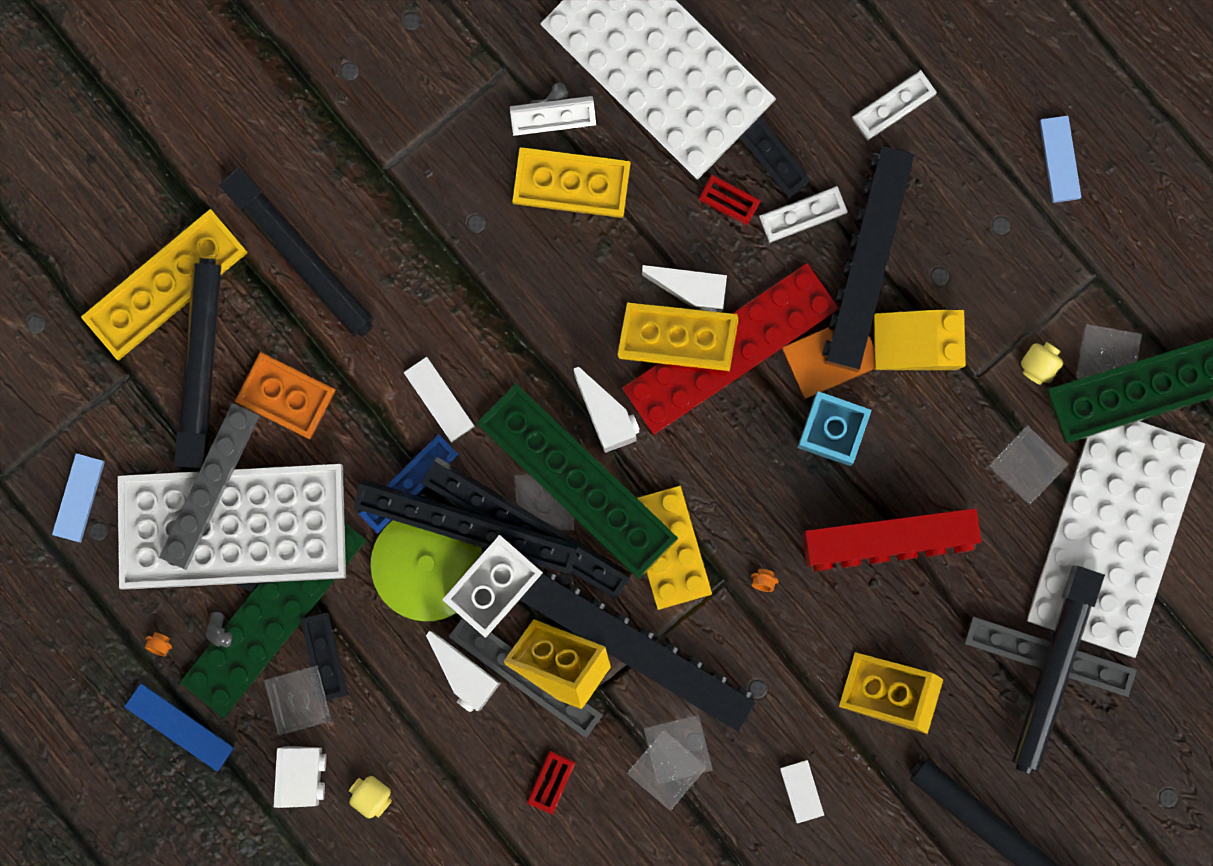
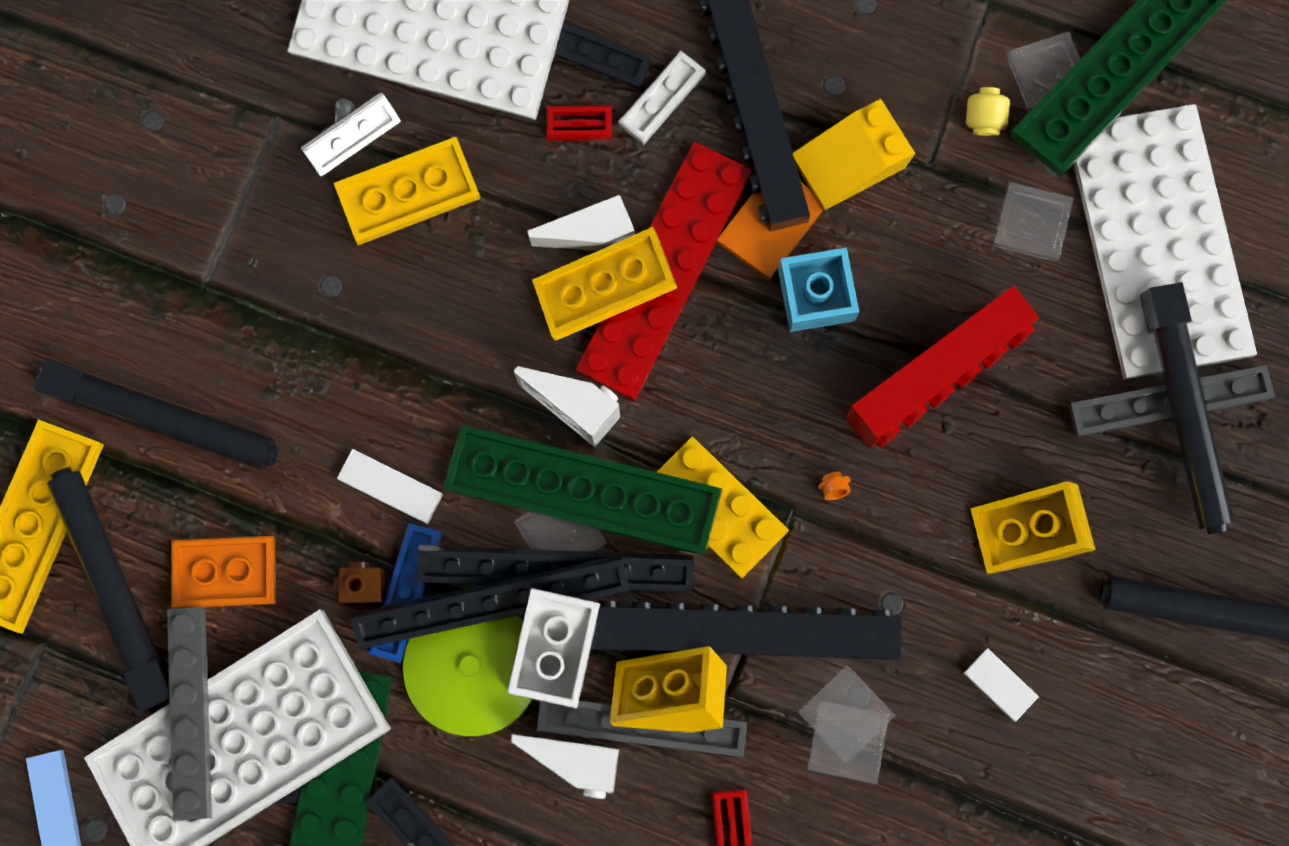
camera: 30 degrees left, 5 degrees down
none -> reddish brown brick [333,562,386,605]

